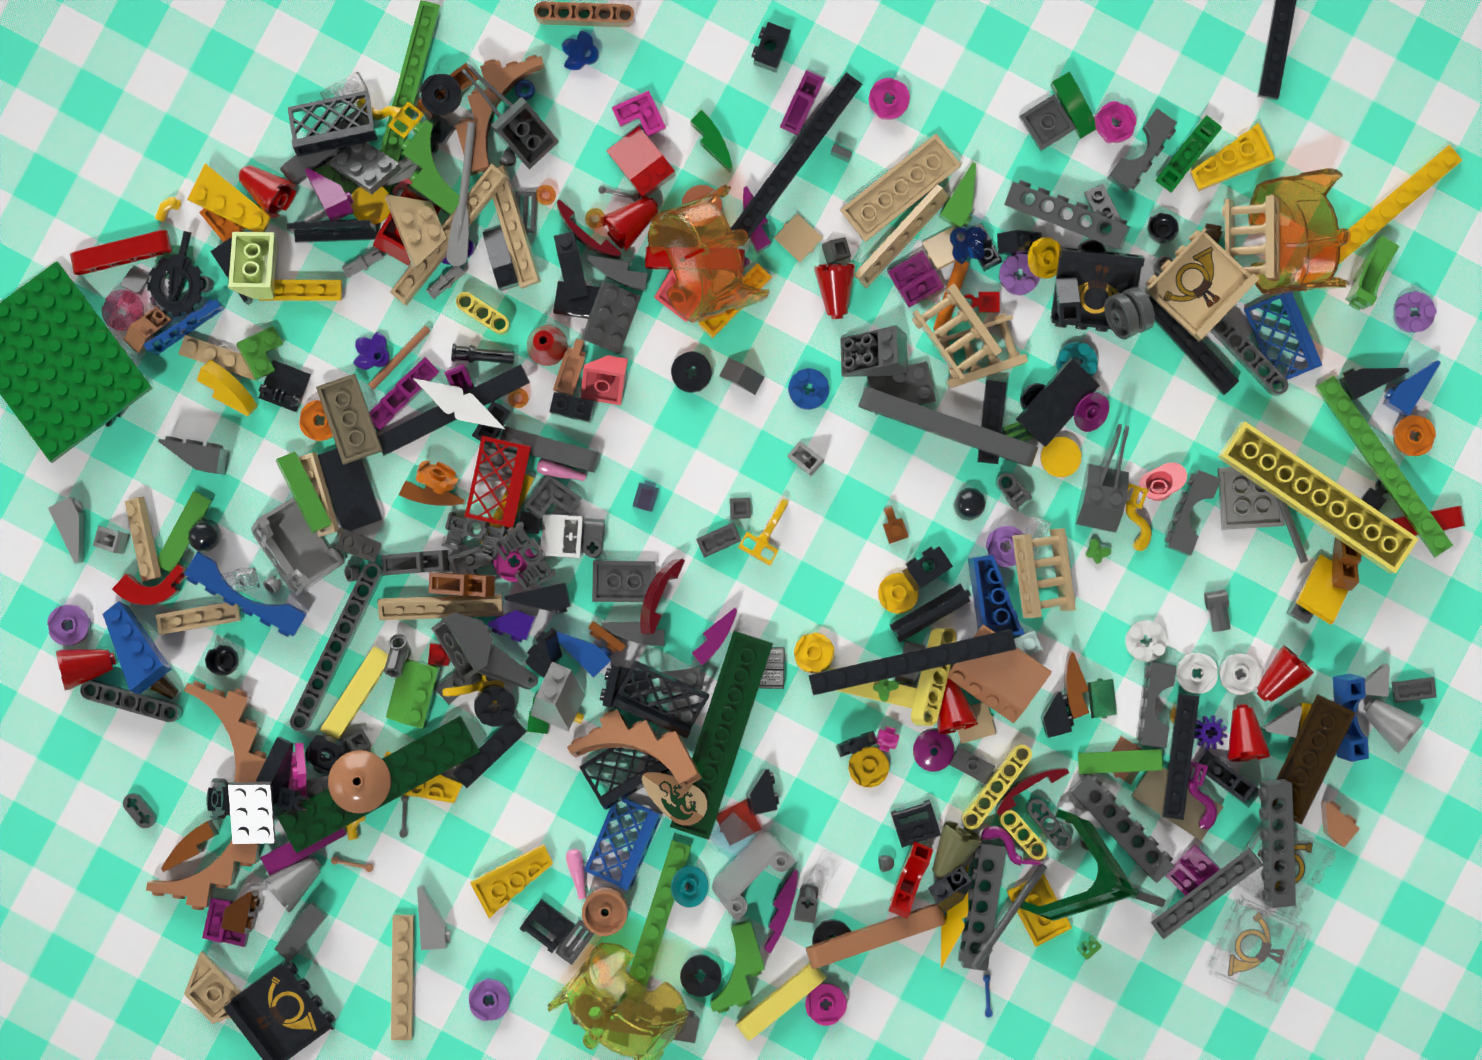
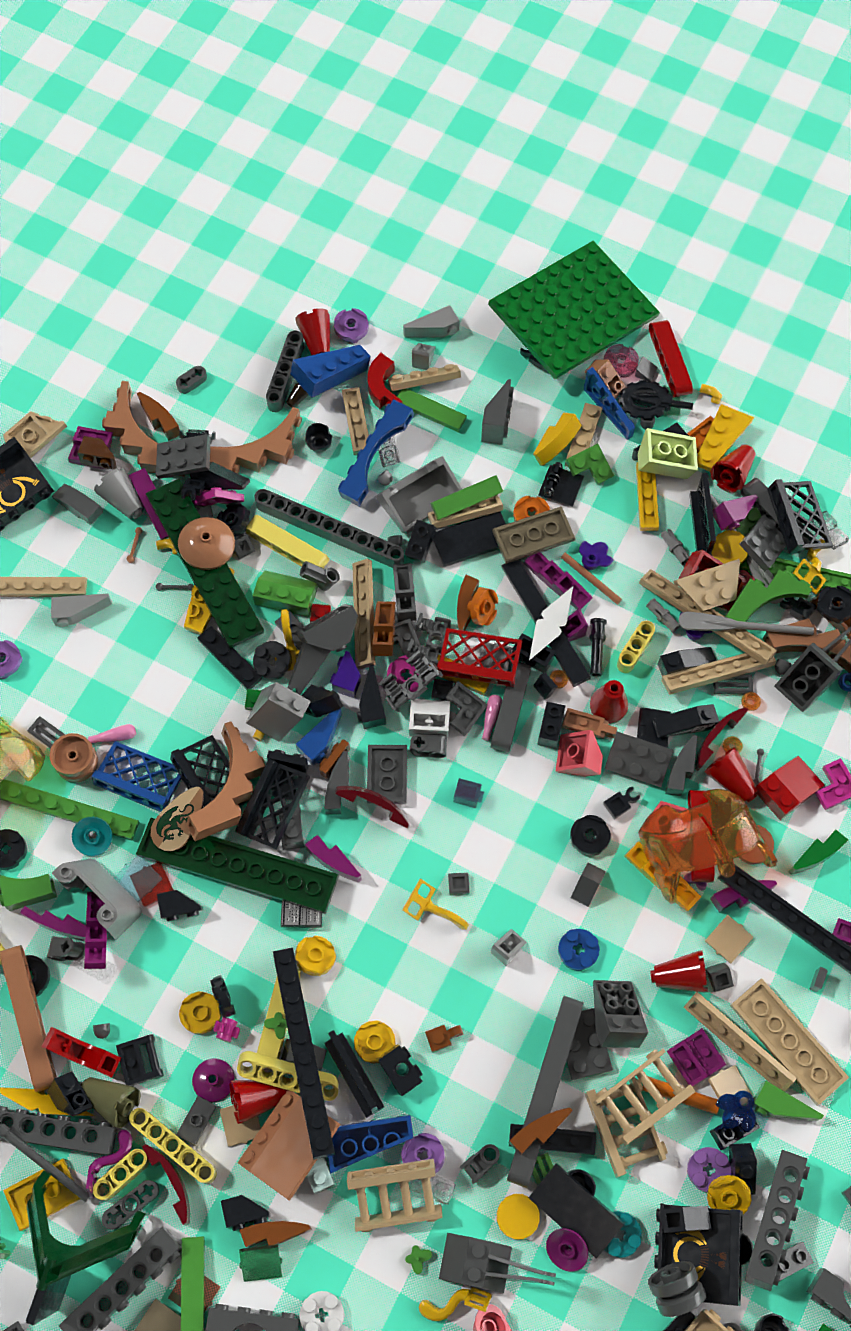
camera: 90 degrees right, 20 degrees down
black hair [188,519,221,552] -> none
yellow wing [470,844,554,919] -> none
black plate [519,899,574,954] -> none
dark grey plate [696,522,742,558] -> none
black hair [953,487,986,521] -> none
red plate [964,292,1000,313] -> none
none -> magenta slope [84,892,107,969]
none -> dark orange slope [508,1107,573,1155]
none -> black plate [533,672,558,700]
none -> black plate [603,787,640,820]

